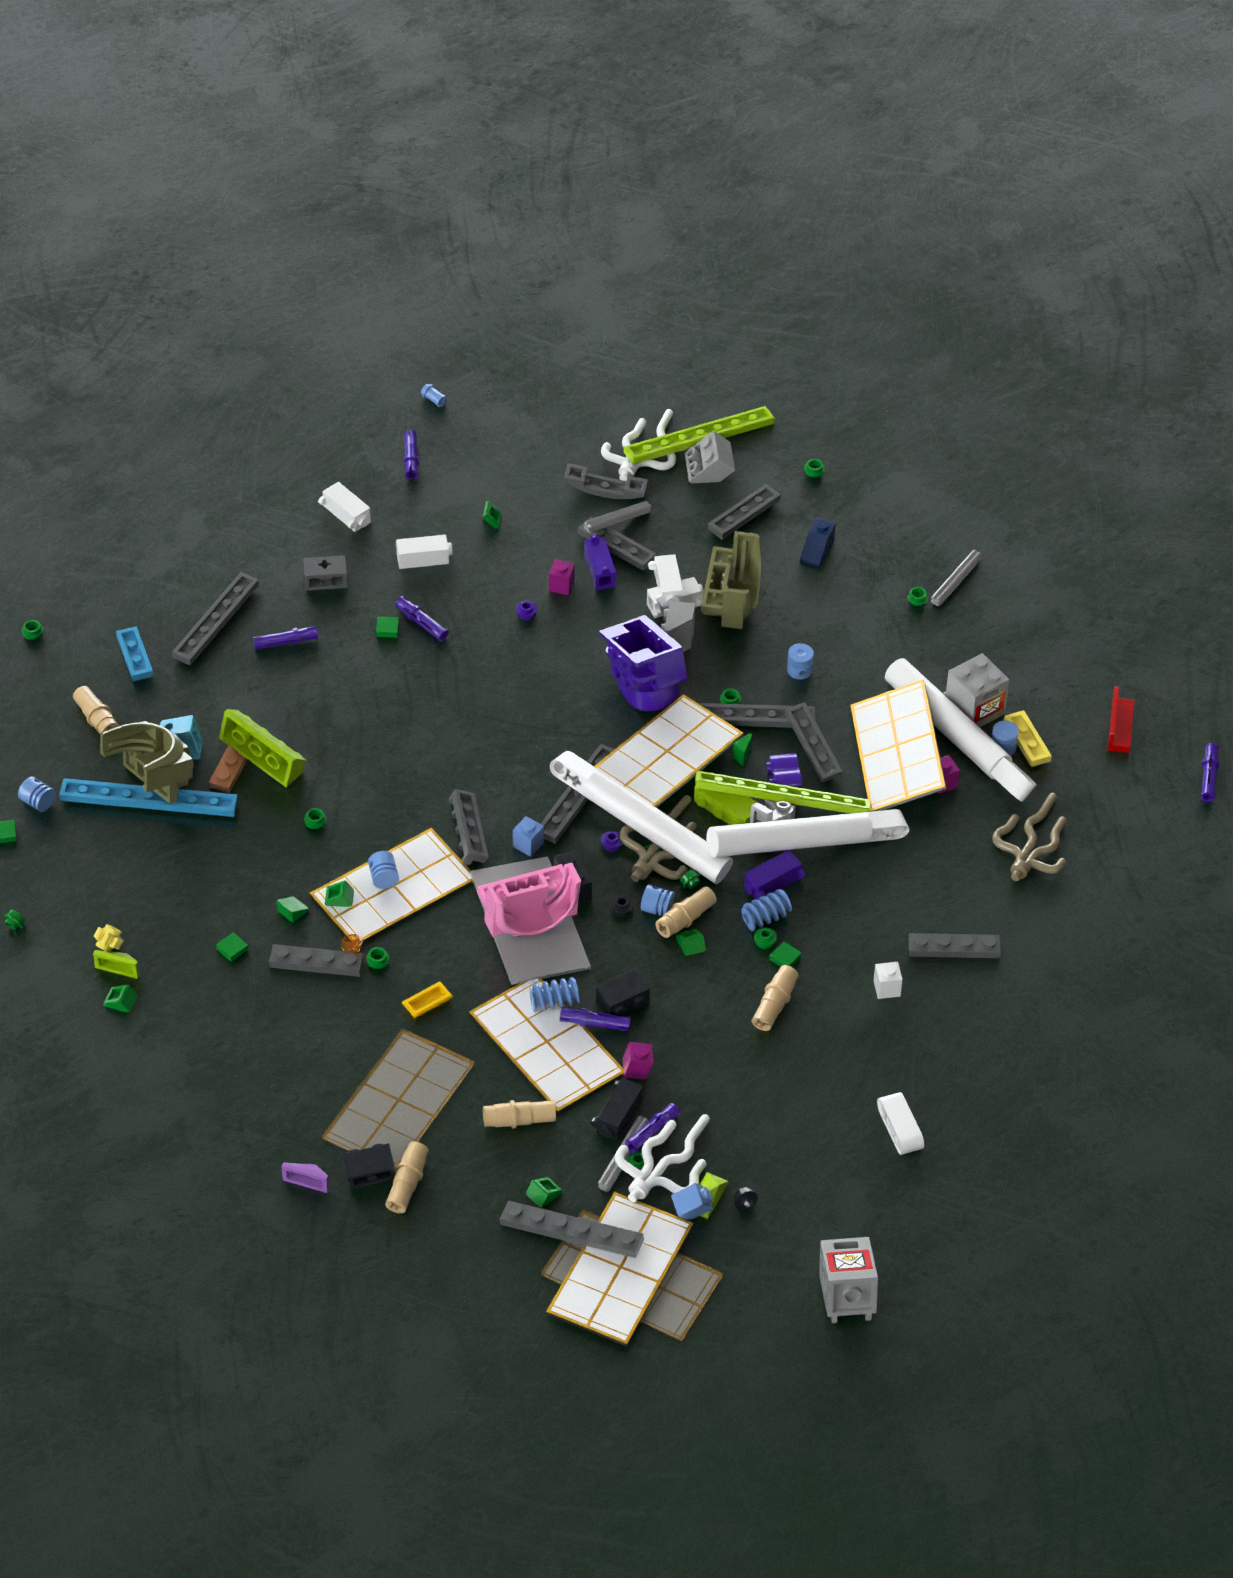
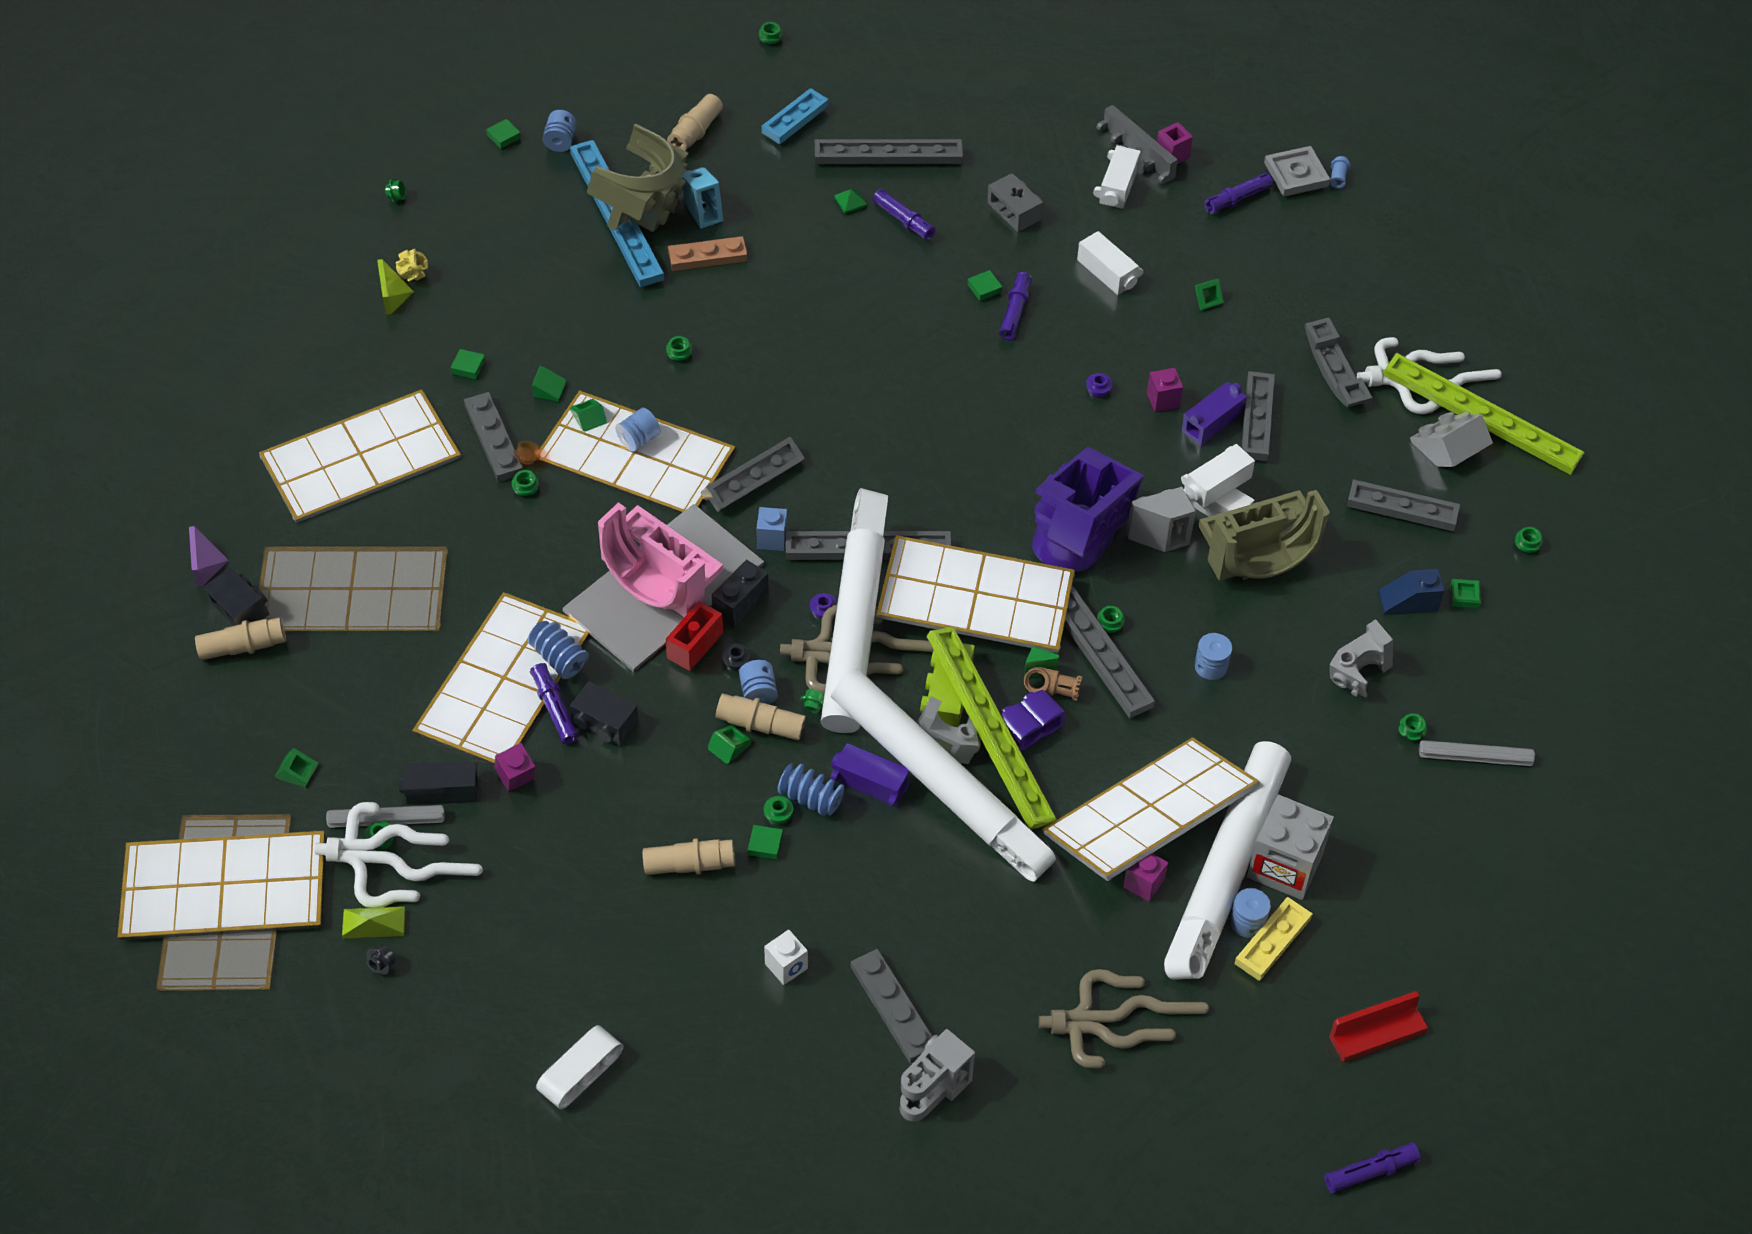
camera: 60 degrees right, 5 degrees up
green slope [103,985,138,1012] -> none
lime slope [219,709,306,788] -> none
yellow tile [402,981,453,1019] -> none
tan piece [483,1100,556,1128] -> none
dark grey plate [500,1201,644,1258] -> none
light grey axle [584,501,651,533] -> none
dark purple pin [625,1103,680,1153] -> none
medium blue brick [671,1183,713,1221] -> none
dark grey plate [785,702,842,783] -> none
light grey container [819,1237,878,1323] -> none
none -> white piece [259,389,461,523]
none -> red brick [666,601,723,671]
none -> green slope [834,188,867,214]
none -> light grey brick [900,1029,975,1122]
none -> medium nougat connector [1024,667,1082,701]
none -> dark grey hinge [1096,105,1178,184]
none -> magenta brick [1157,122,1193,164]
none -> light grey plate [1264,146,1330,197]
none -> light grey tile [1330,620,1393,697]
none -> green tile [1450,579,1481,609]

